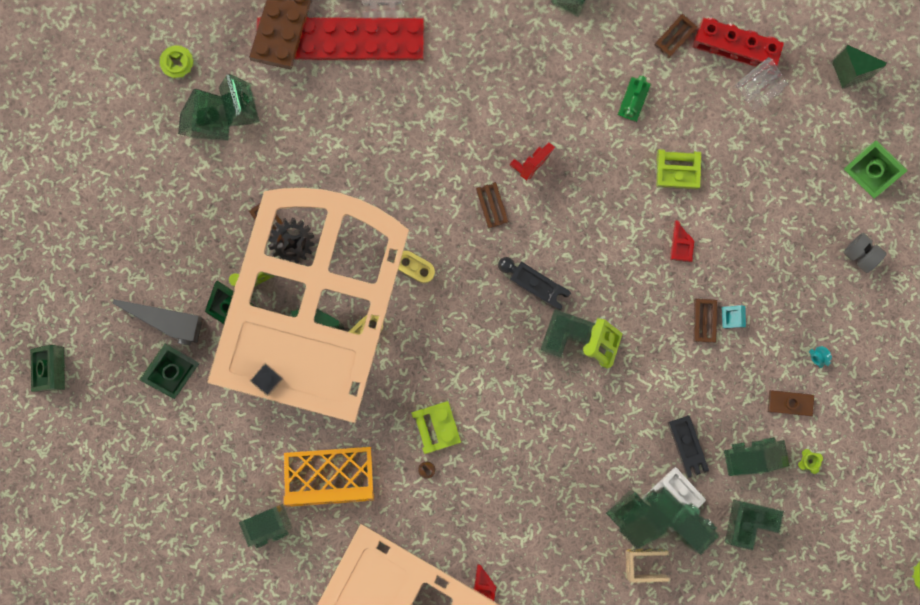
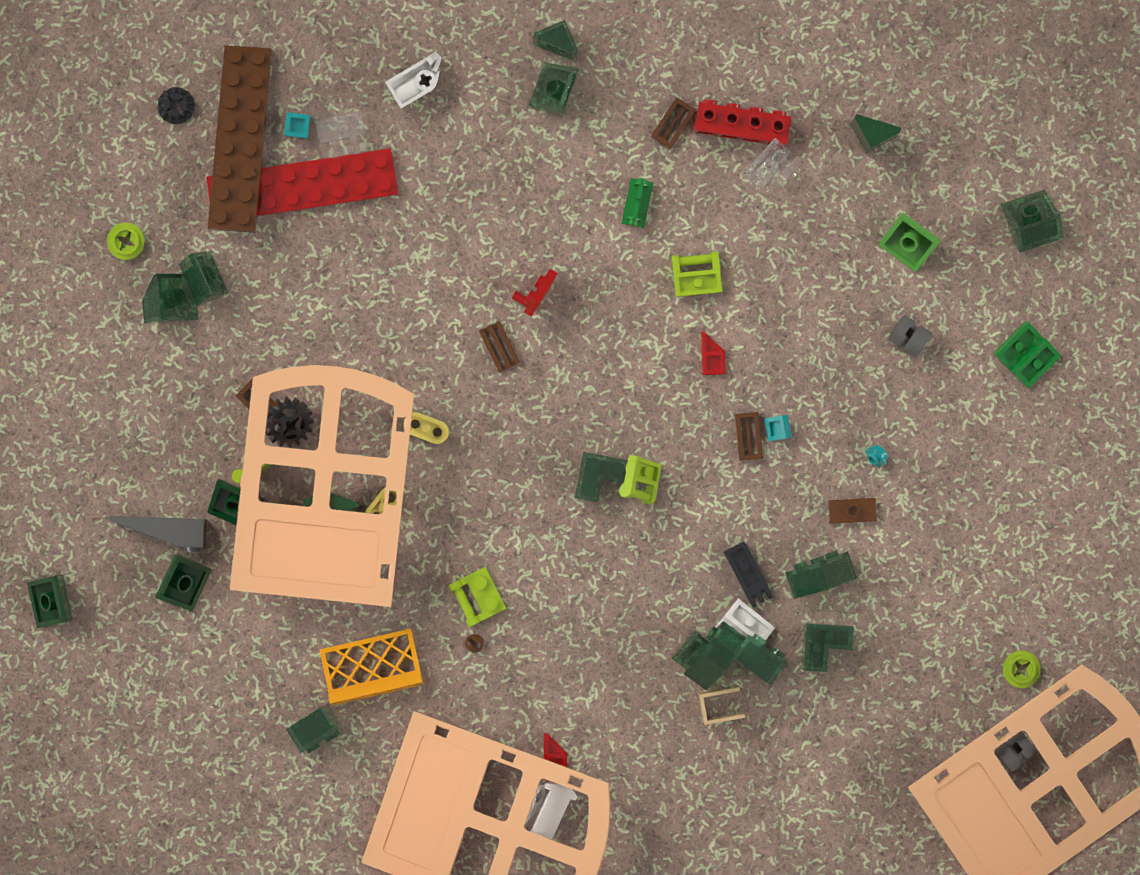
camera: 10 degrees left, 5 degrees up
black plate [250,363,284,396] -> none
black plate [498,257,571,311] -> none
lime plate [798,449,823,474] -> none

